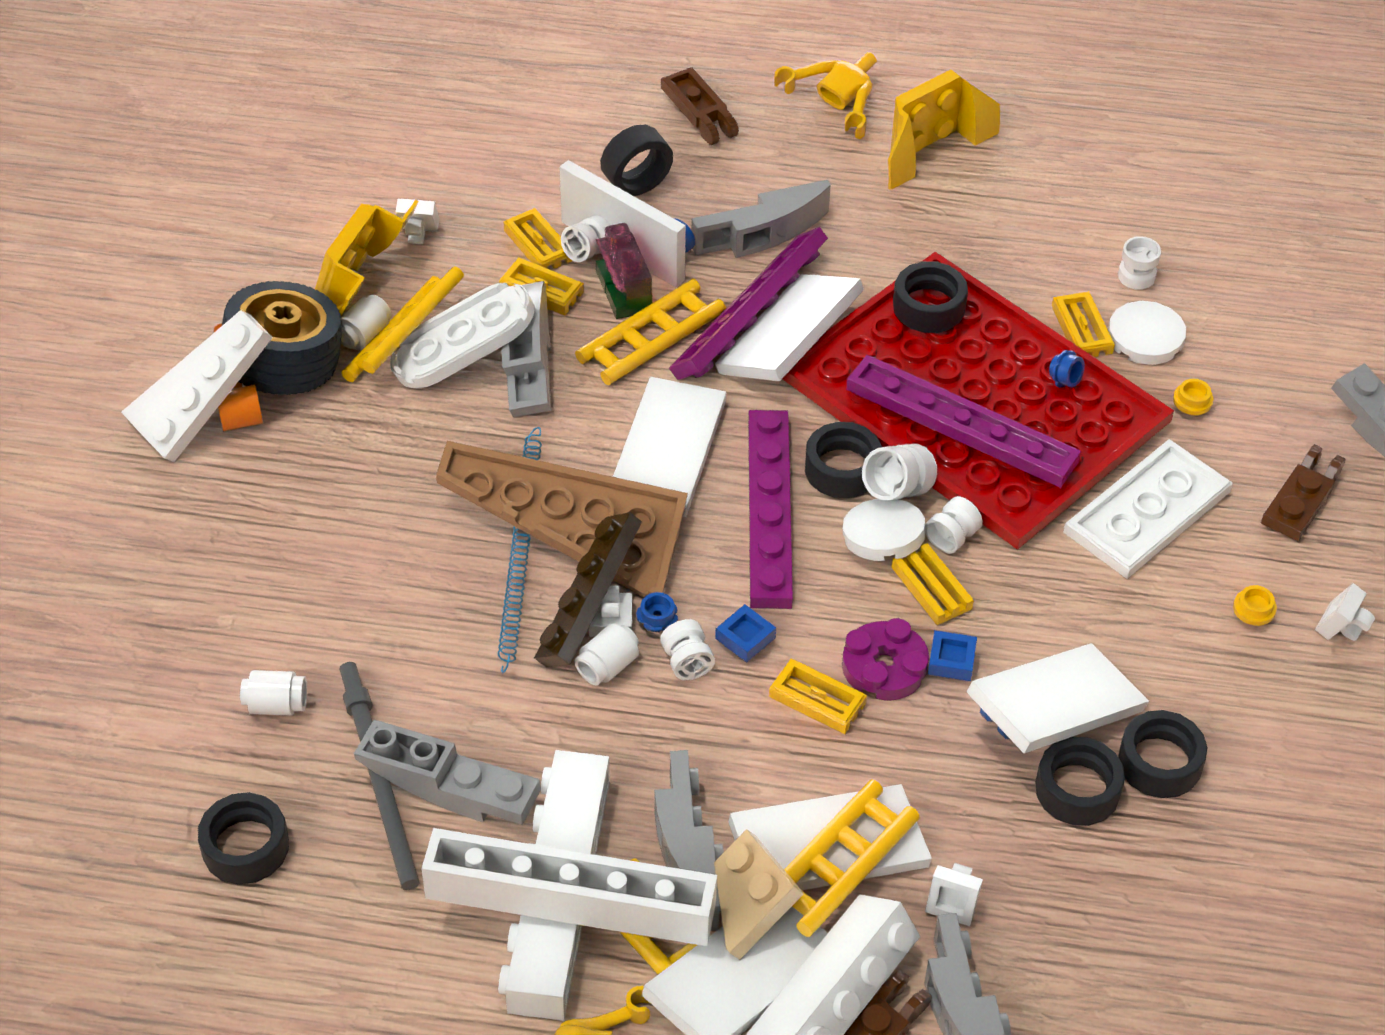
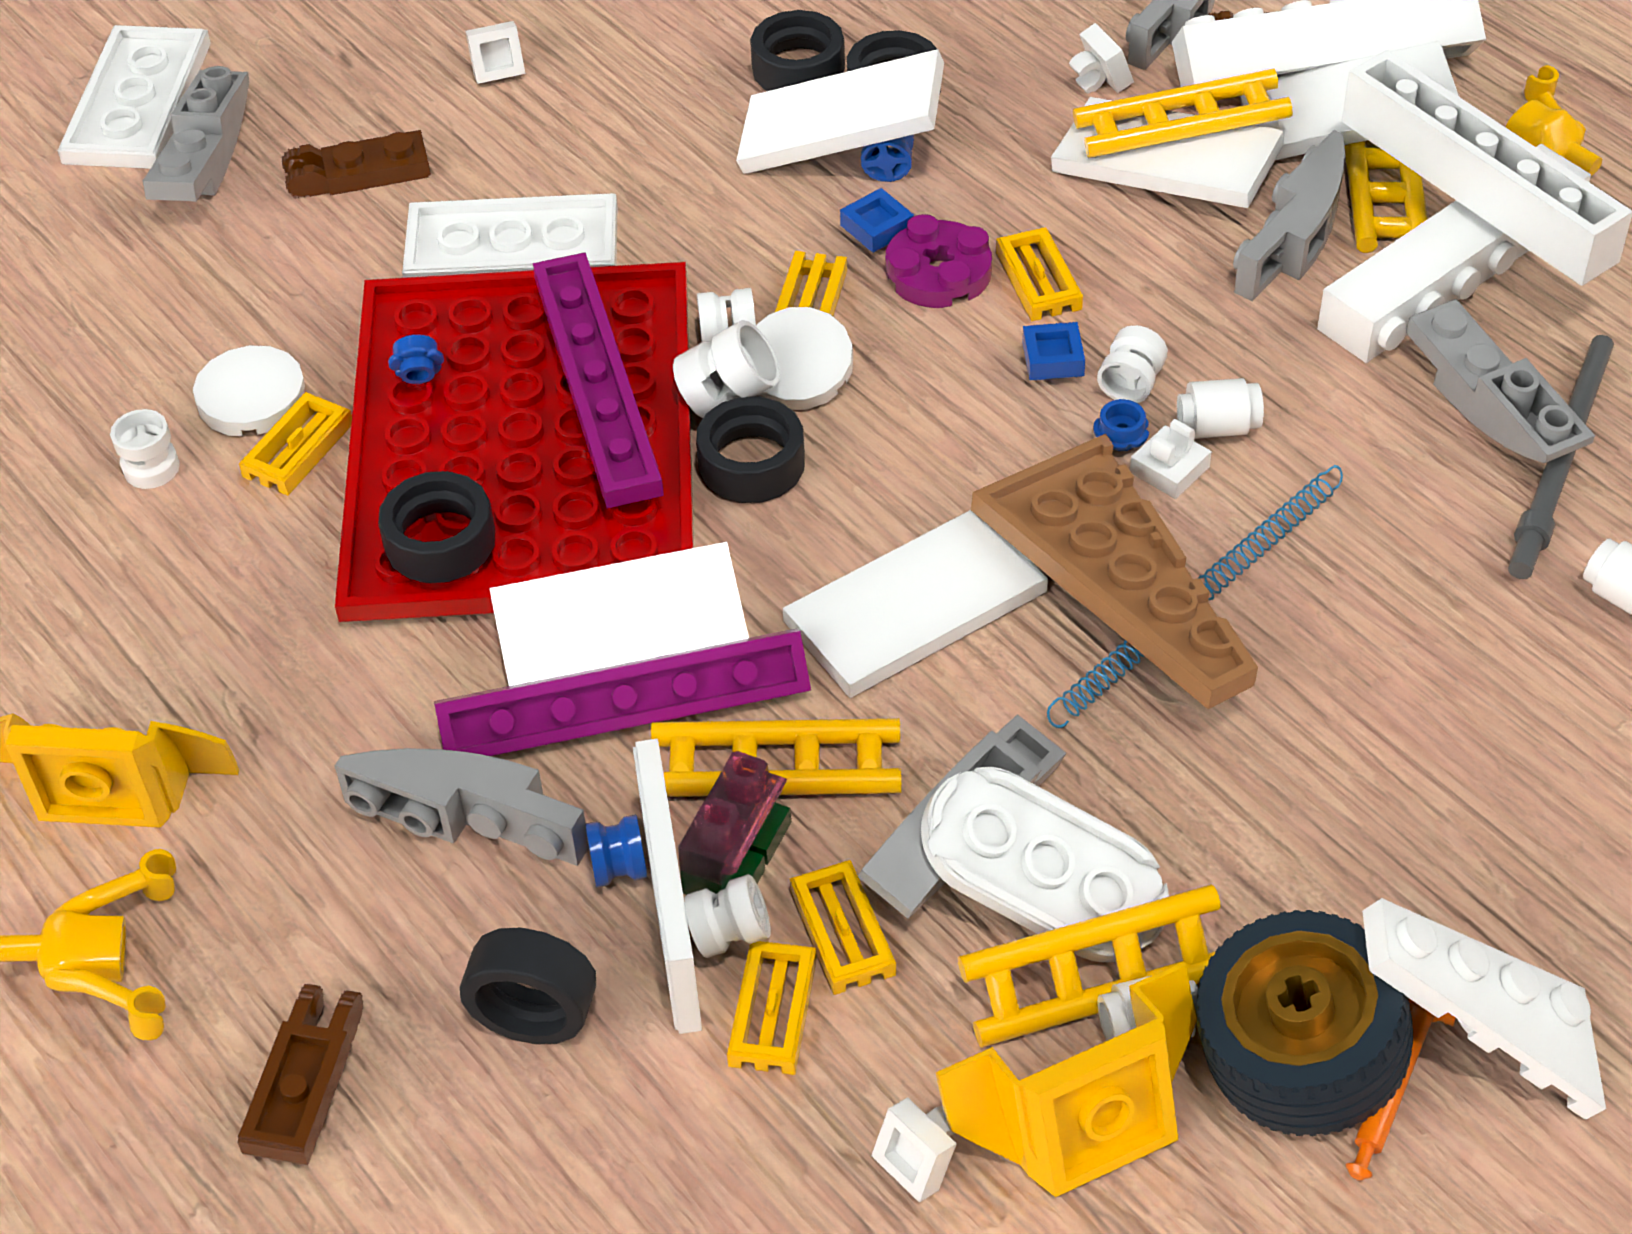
camera: 135 degrees left, 0 degrees up
dark brown plate [534,512,642,667] -> none
tan wing [714,829,804,960] -> none
magenta plate [748,410,793,609] -> none
yellow plate [1173,379,1214,415] -> none
yellow plate [1233,585,1277,626] -> none

